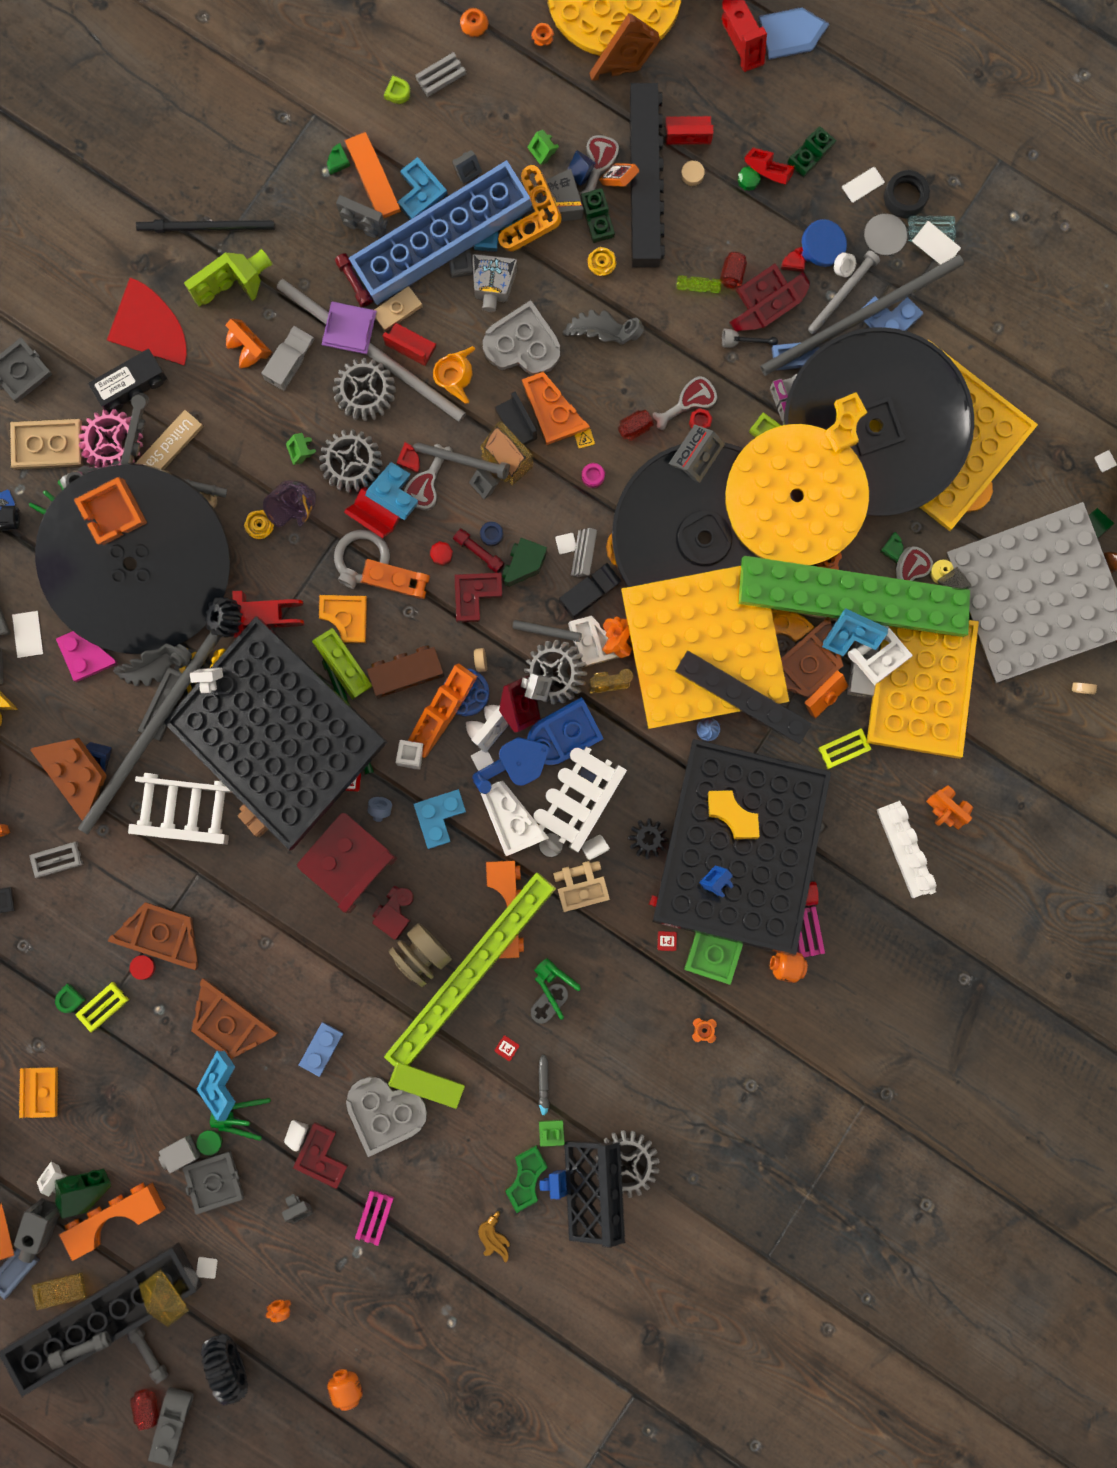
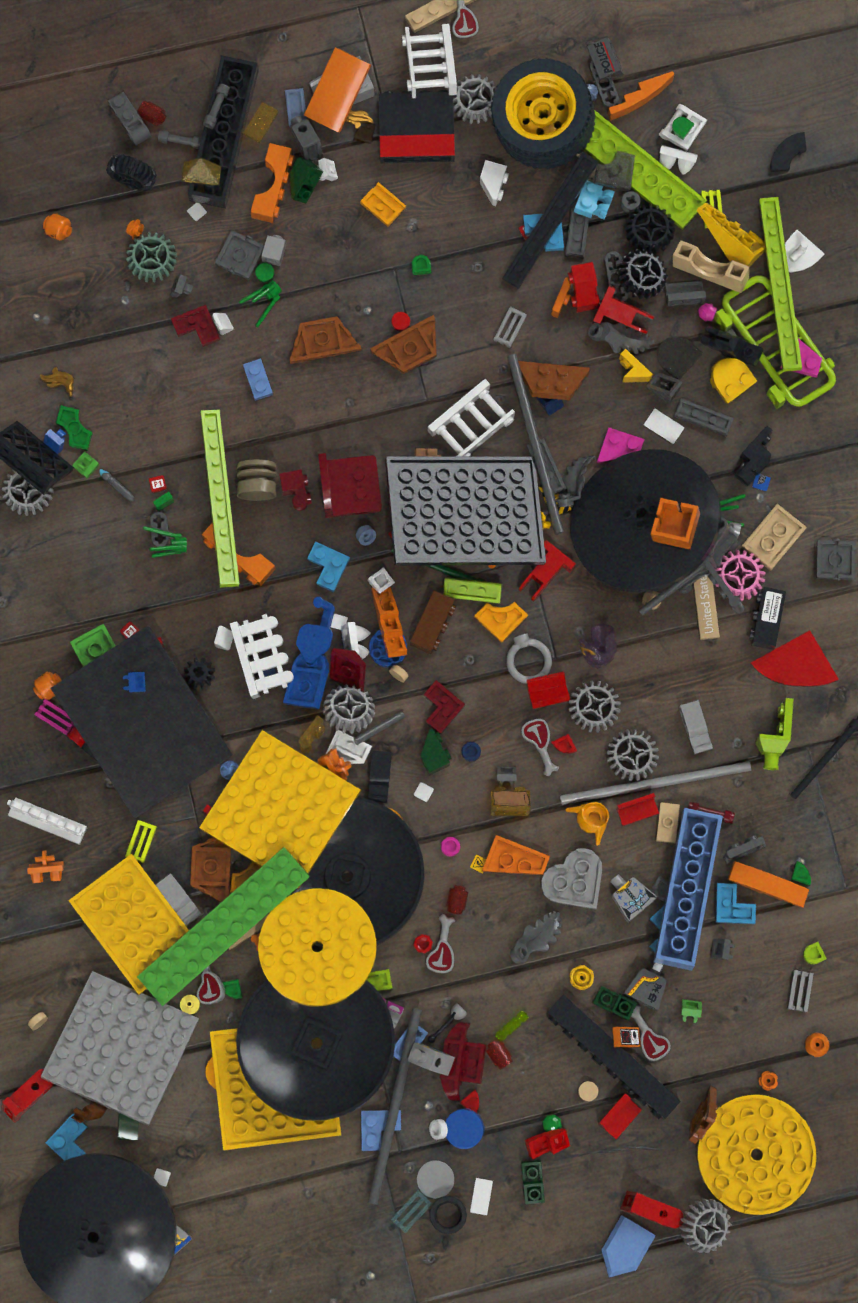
camera: 135 degrees right, 5 degrees down
neon yellow tile [75,982,129,1033] -> none
white tile [190,668,223,693] -> none
dark azure plate [197,1051,235,1121] -> none
black gear [205,597,244,638] -> none
orange tile [225,318,272,368] -> none
yellow plate [244,510,274,539] -> none
bright green tile [286,433,316,465] -> none
medium lavender piece [322,301,377,354] -> none
light grey plate [346,1076,427,1157] -> none
dark pink tile [355,1190,394,1246] -> none
orange plate [360,559,430,599] -> none
dark azure plate [365,462,418,520] -> none
lime tile [388,1061,465,1109] -> none
dark grey bar [413,442,510,479] -> none
red tile [430,541,453,566] -> none
dark red bar [453,528,505,573] -> none
white wing [481,781,549,856] -> none
black panel [495,392,537,448] -> none
light orange beam [498,165,562,252] -> none
light grey tile [521,673,553,701] -> none
light grey tile [539,833,563,857] -> none
tan plate [553,861,610,912] -> none
dark blue slope [567,150,596,186] -> none
light grey tile [571,528,597,578] -> none
dark grey panel [669,424,725,483] -> none
black plate [675,650,812,745] -> none
orange plate [692,1018,717,1043] -> none
yellow tile [708,791,759,839] -> none
orange plate [805,670,849,719] -> none
light grey bar [808,250,880,334] -> none
dark azure plate [822,608,888,656] -> none
yellow tile [825,392,867,453] -> none
white plate [848,625,913,686] -> none
white sticker [912,221,961,265] -> none
clear smoke tile [937,567,971,590] -> none
none -> sand green gear [126,232,177,283]
none -> green tile [153,492,174,512]
none -> light grey torso [408,1043,455,1076]

